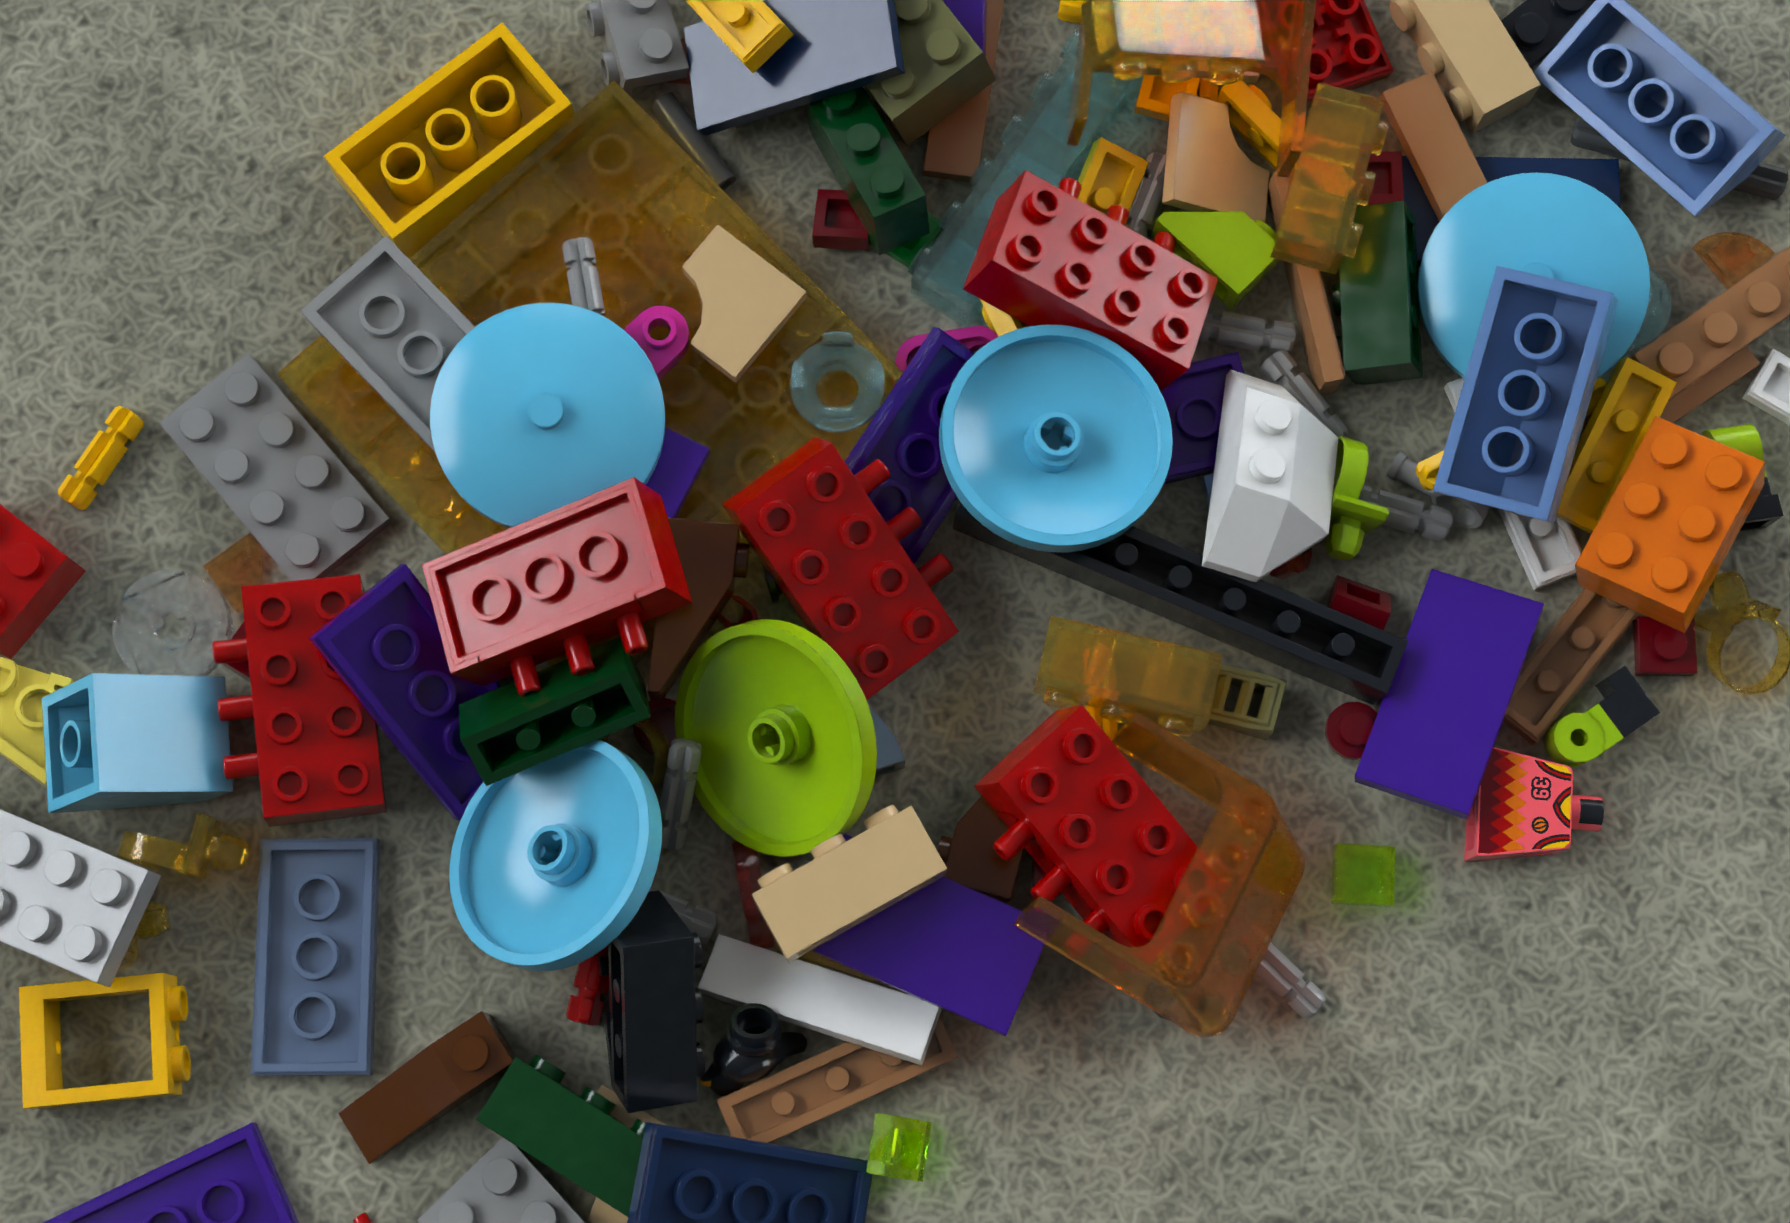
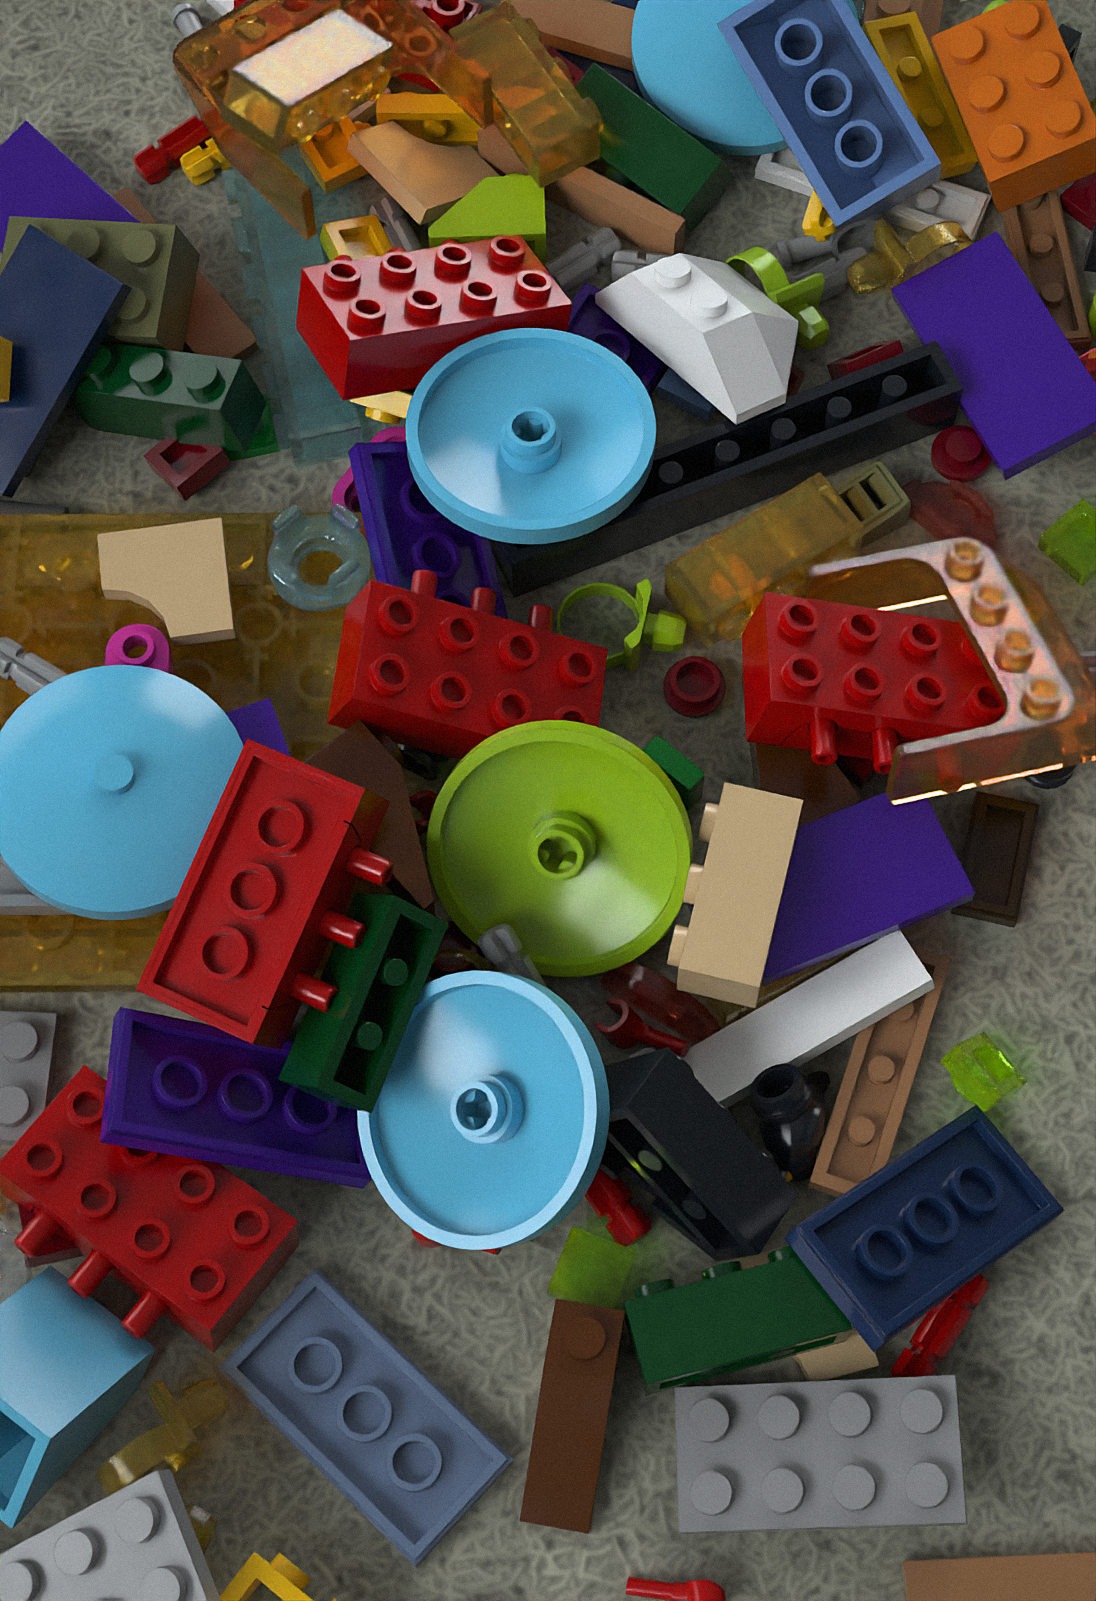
camera: 40 degrees left, 10 degrees down
none -> clear neon green plate [547,1226,636,1309]
none -> lime piece [557,578,687,673]
none -> red hand [595,998,689,1057]
none -> green tile [642,735,704,812]
none -> dark red plate [663,656,726,718]
none -> clear yellow piece [847,219,974,294]
none -> clear red tile [901,479,997,576]
none -> dark brown tile [951,791,1040,928]

